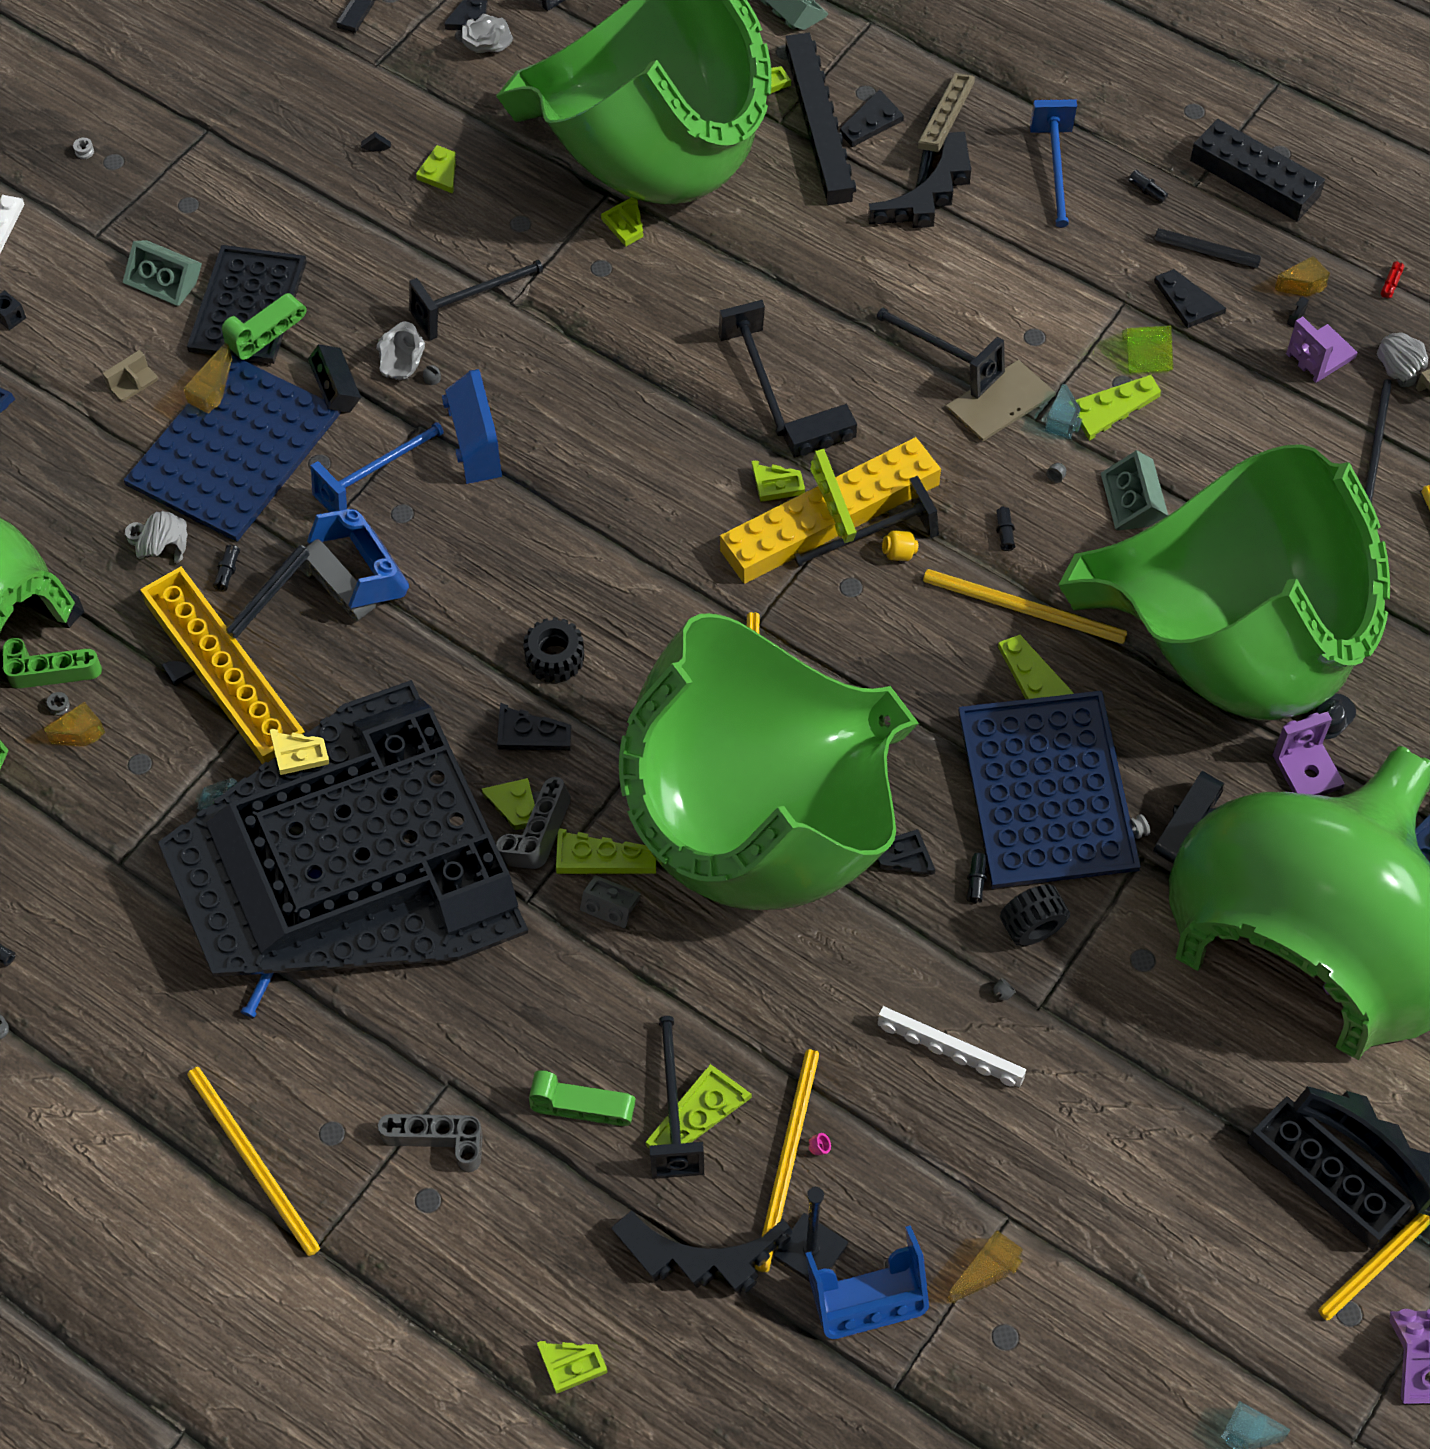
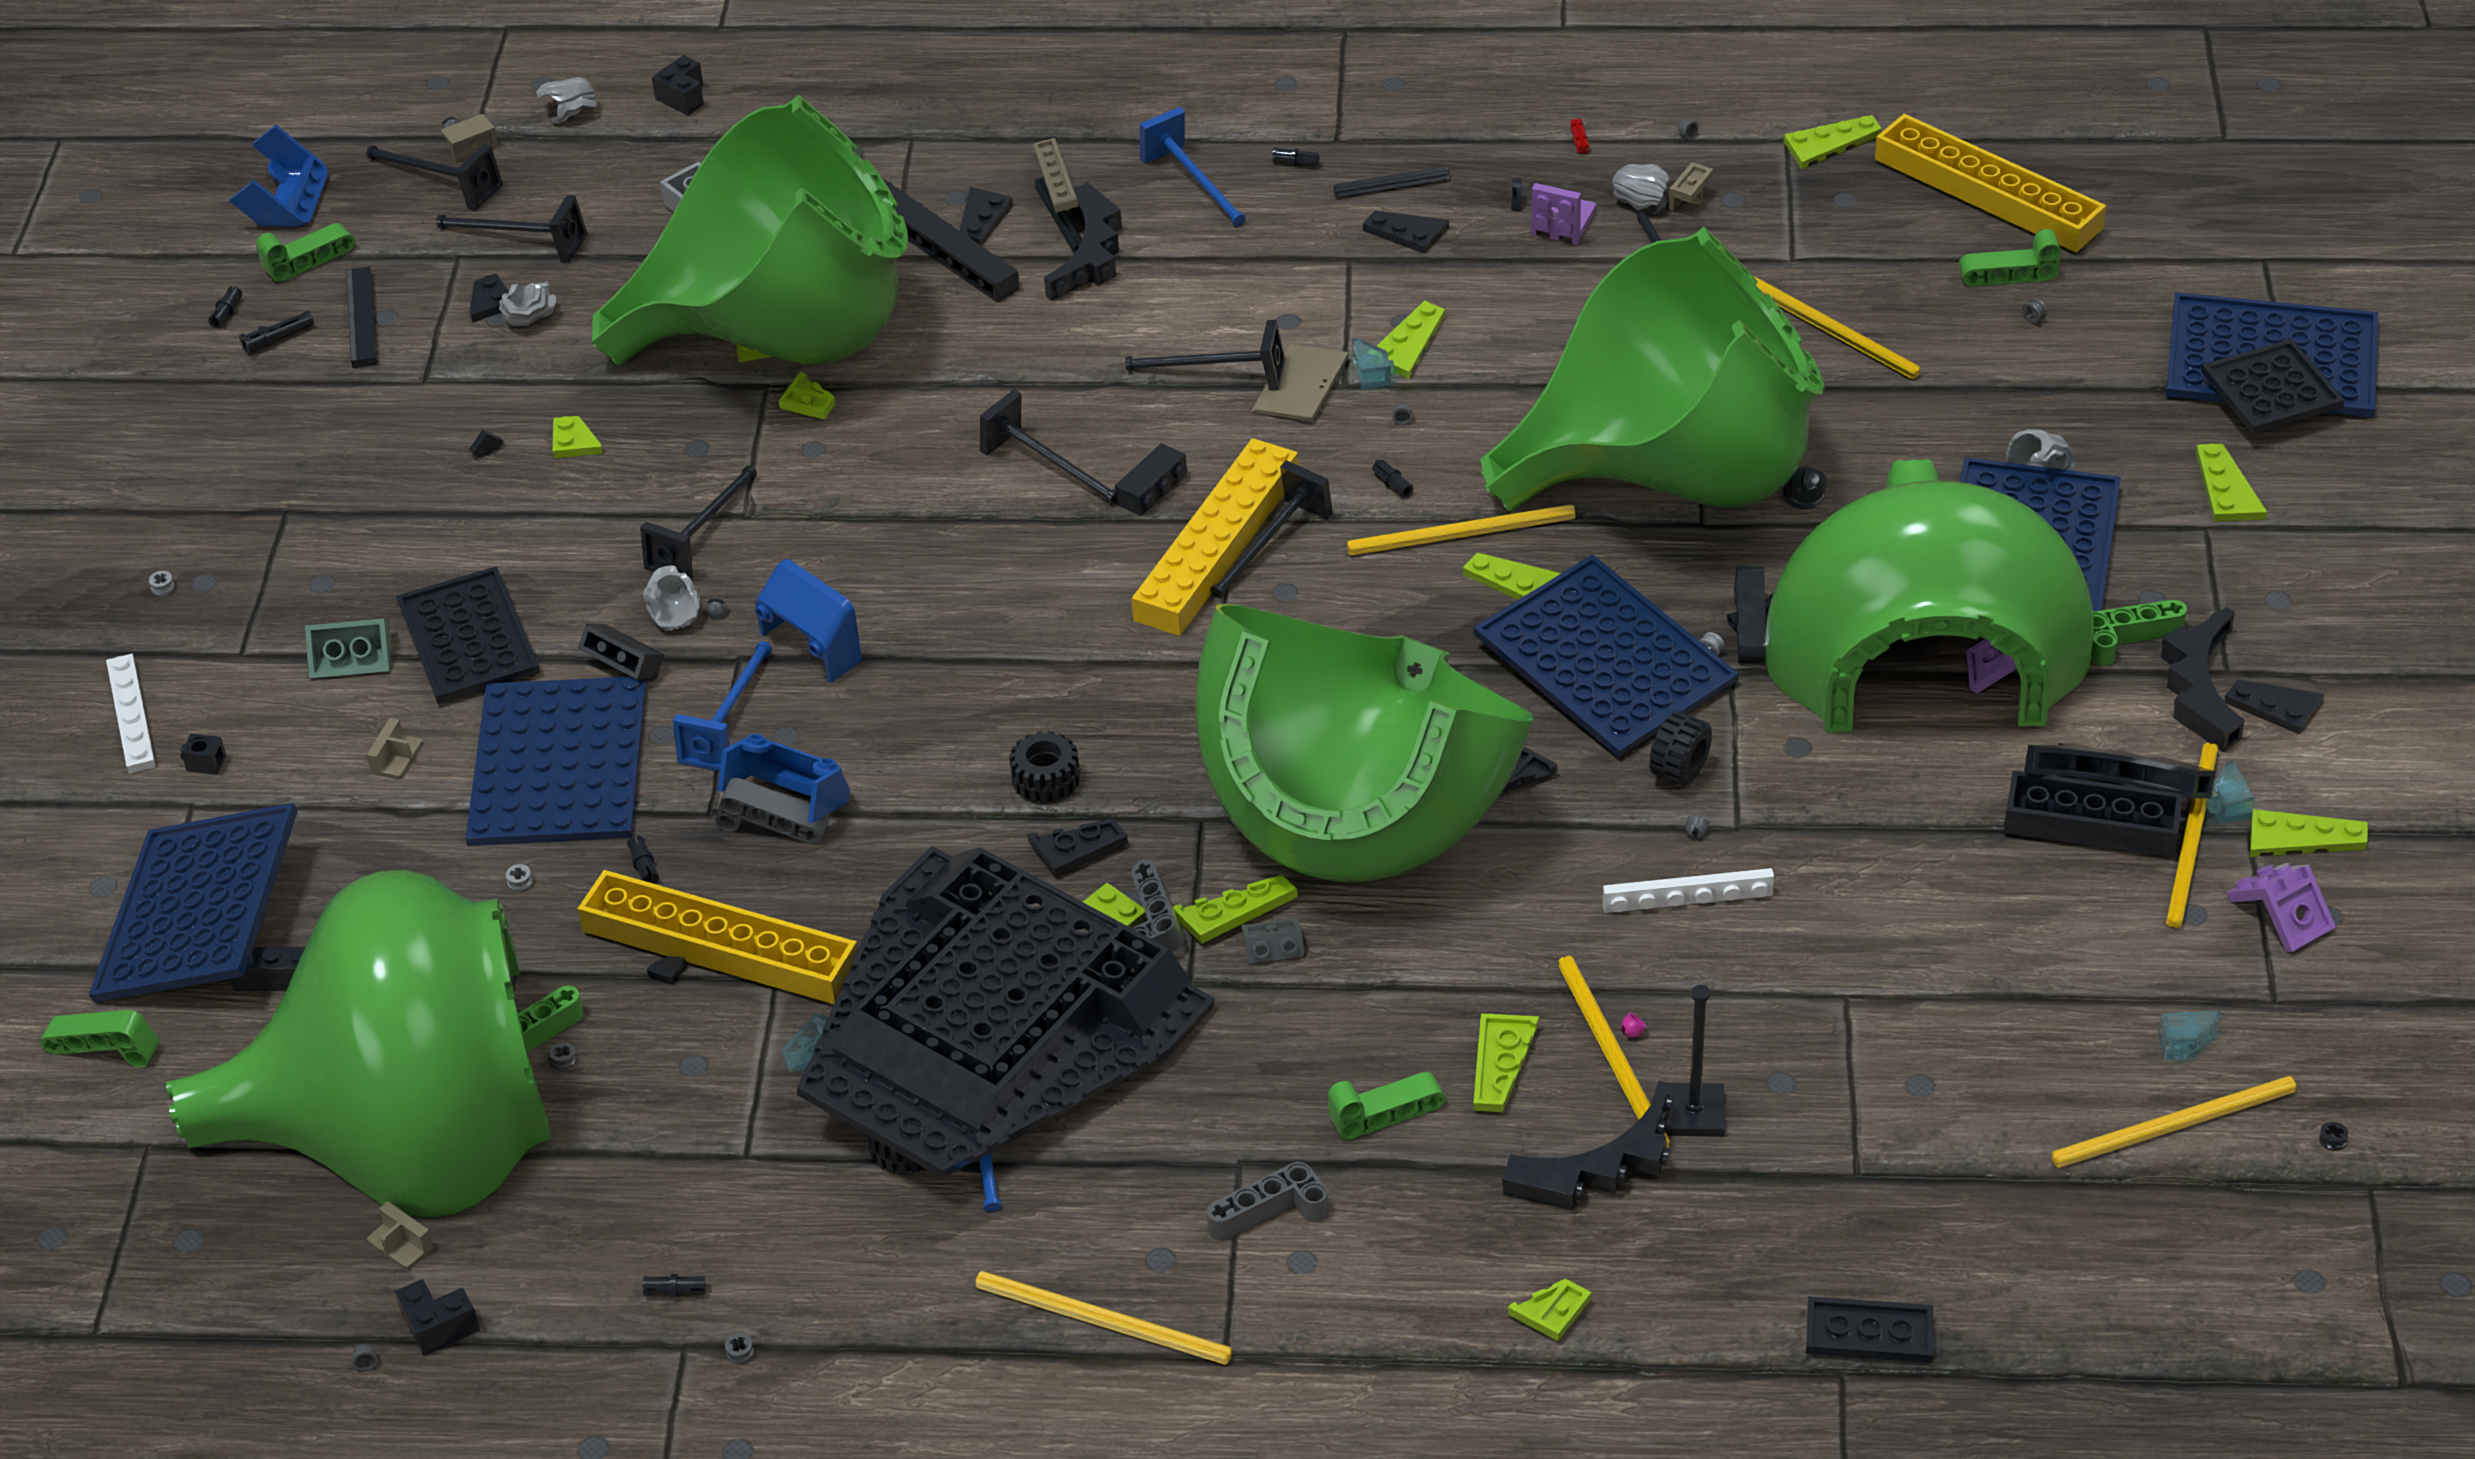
camera: 30 degrees left, 15 degrees down
clear yellow slope [44,702,105,746] -> none
light grey hair [135,511,187,564] -> none
clear yellow slope [183,343,232,414] -> none
bright green beam [222,293,307,360] -> none
black axle [226,545,310,638] -> none
light yellow wing [270,729,329,775] -> none
black tile [650,1016,705,1179] -> none
lime wing [752,460,805,502] -> none
blue windscreen [806,1225,929,1339] -> none
lime wing [810,449,857,543] -> none
yellow head [882,531,918,561] -> none
clear yellow slope [947,1230,1023,1303] -> none
black axle [966,853,987,903] -> none
sand green slope [1101,450,1168,531] -> none
clear neon green bracket [1122,326,1173,373] -> none
black brick [1190,118,1326,222] -> none
medium lavender bracket [1273,711,1345,796] -> none
clear yellow slope [1275,256,1330,296] -> none

